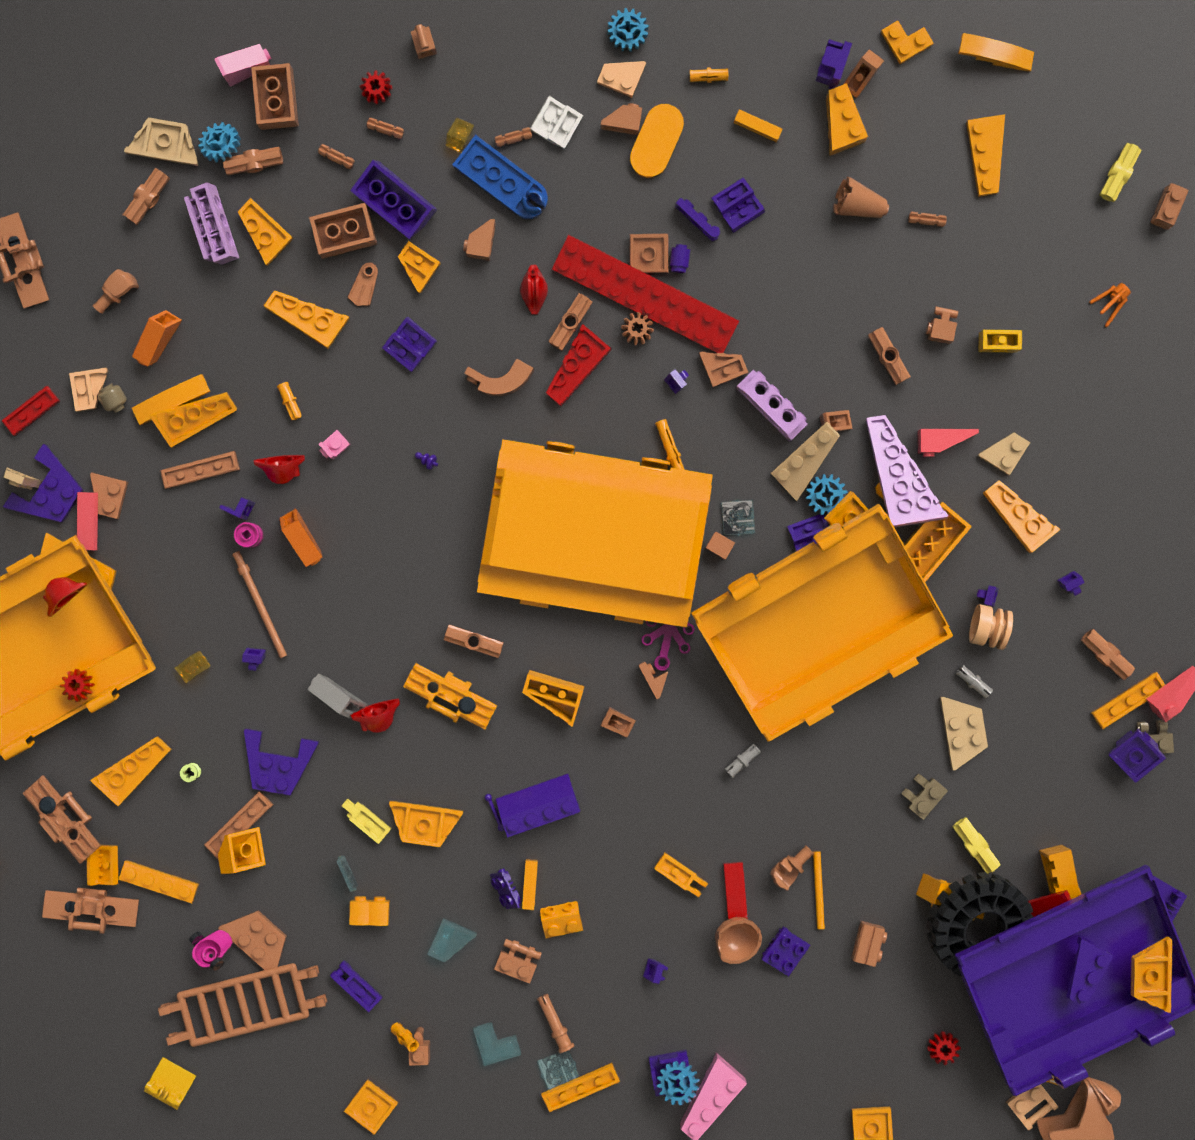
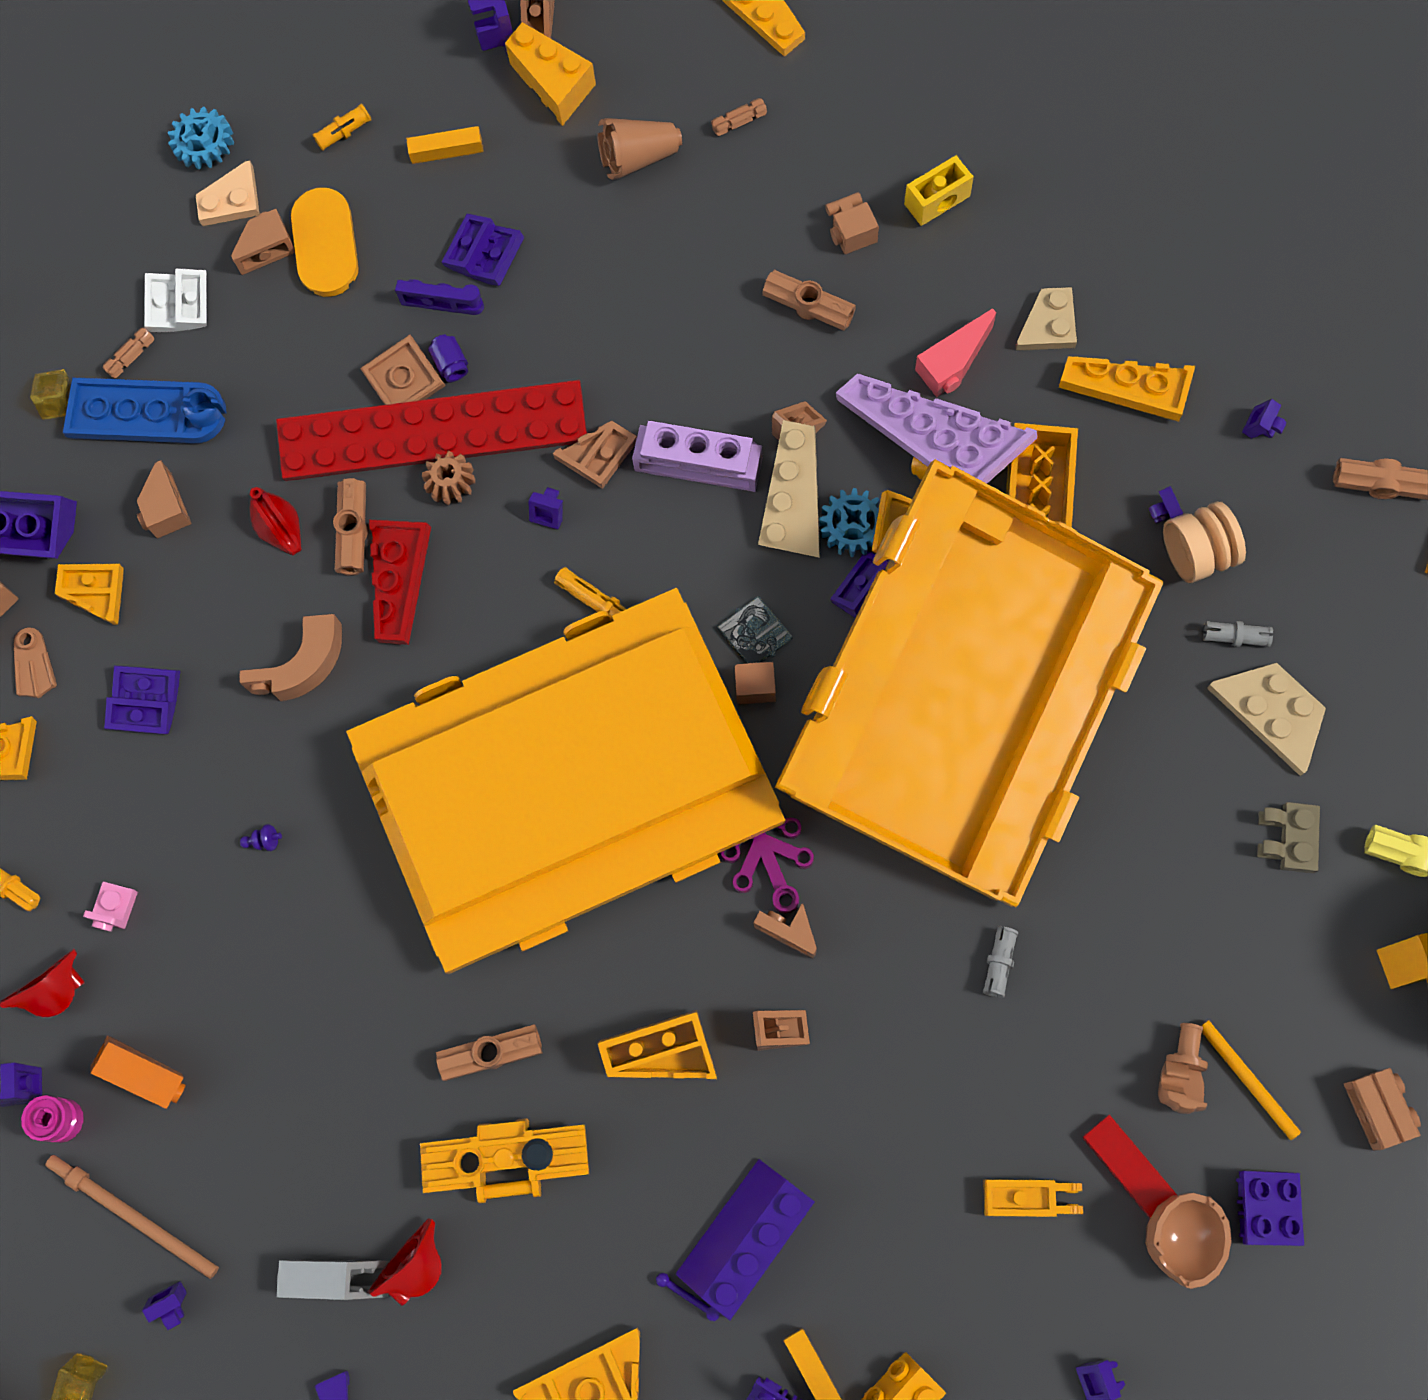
camera: 25 degrees left, 15 degrees down
orange plant [1089,283,1131,327] -> none

